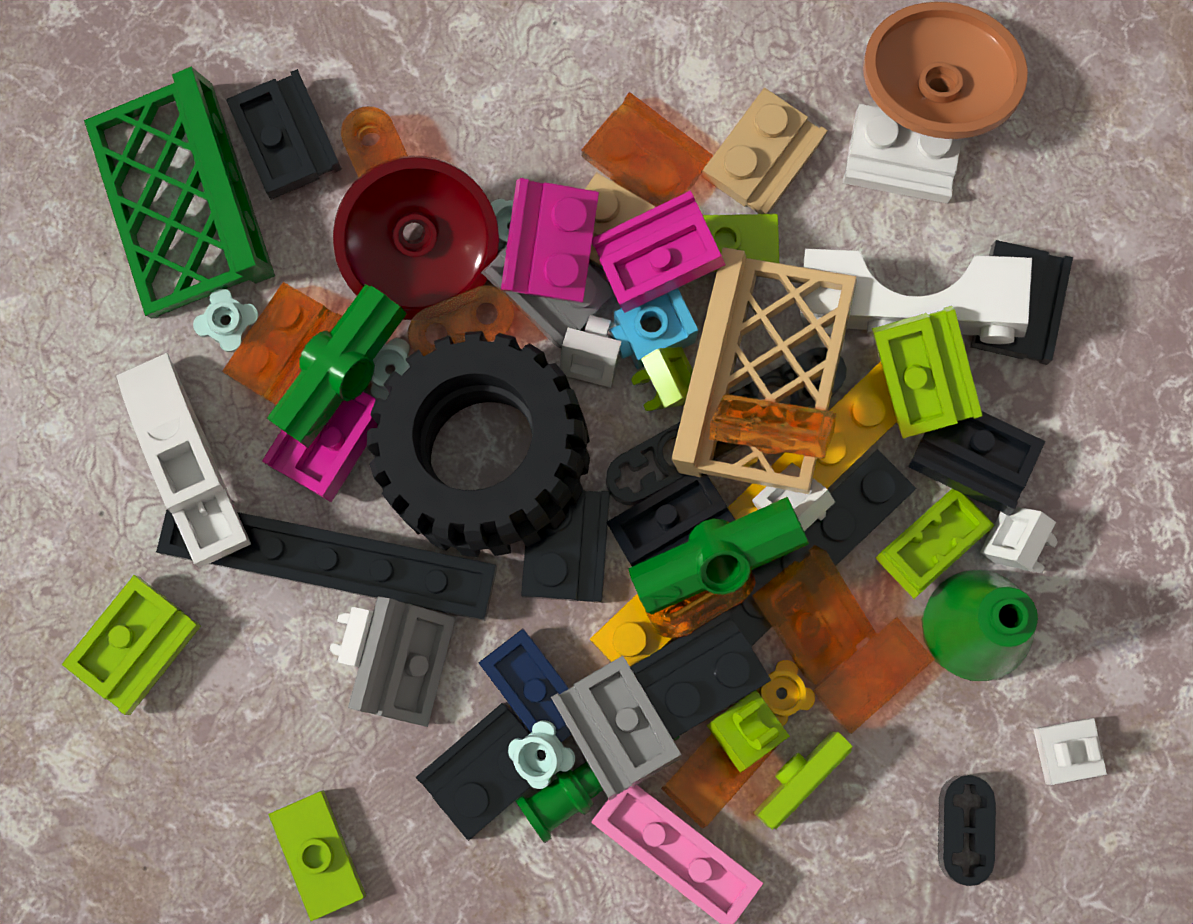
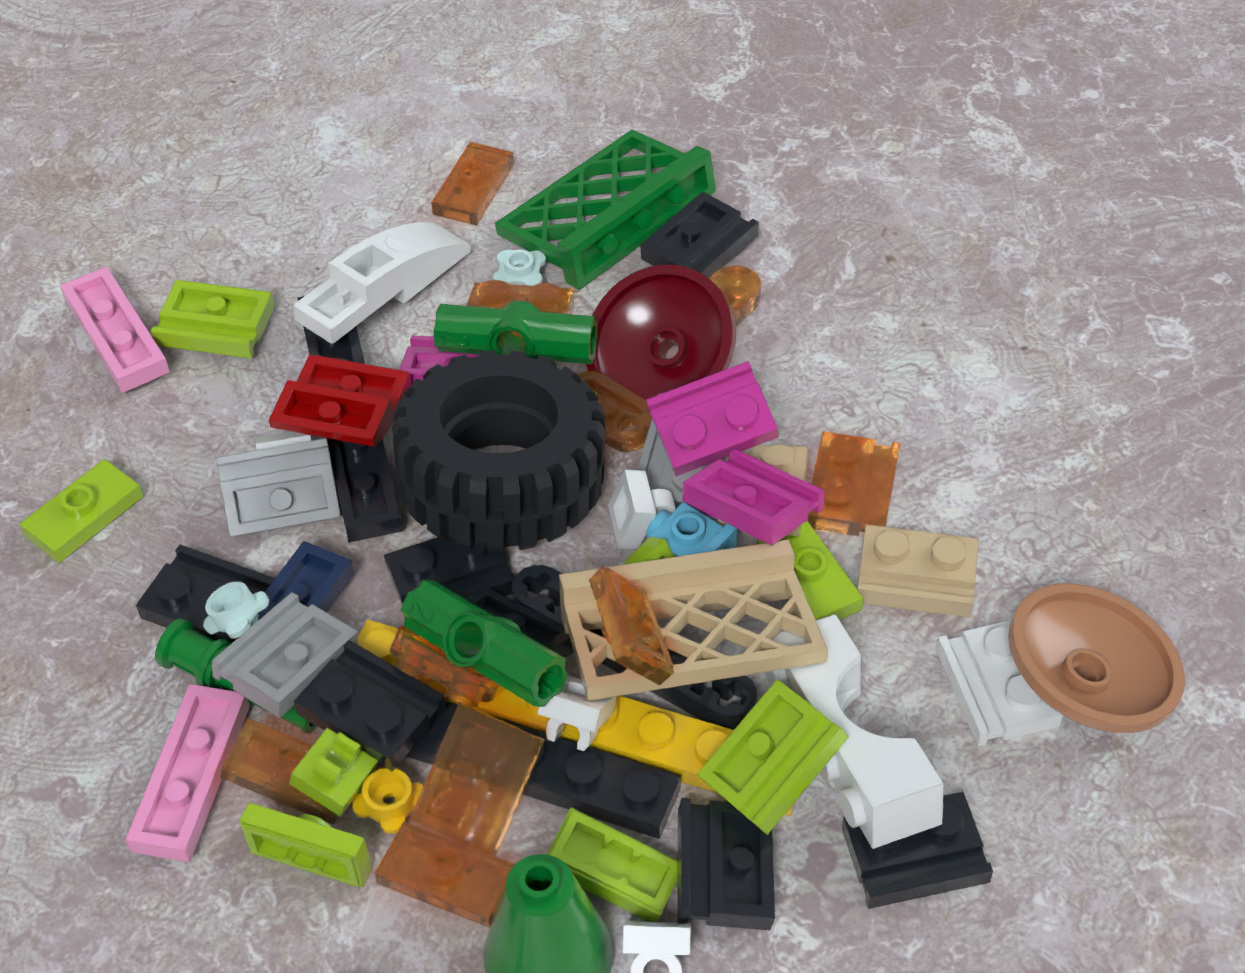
camera: 65 degrees right, 30 degrees down
none -> bright pink plate [60,266,170,393]
none -> red slope [268,354,412,447]
none -> clear orange plate [431,142,514,226]

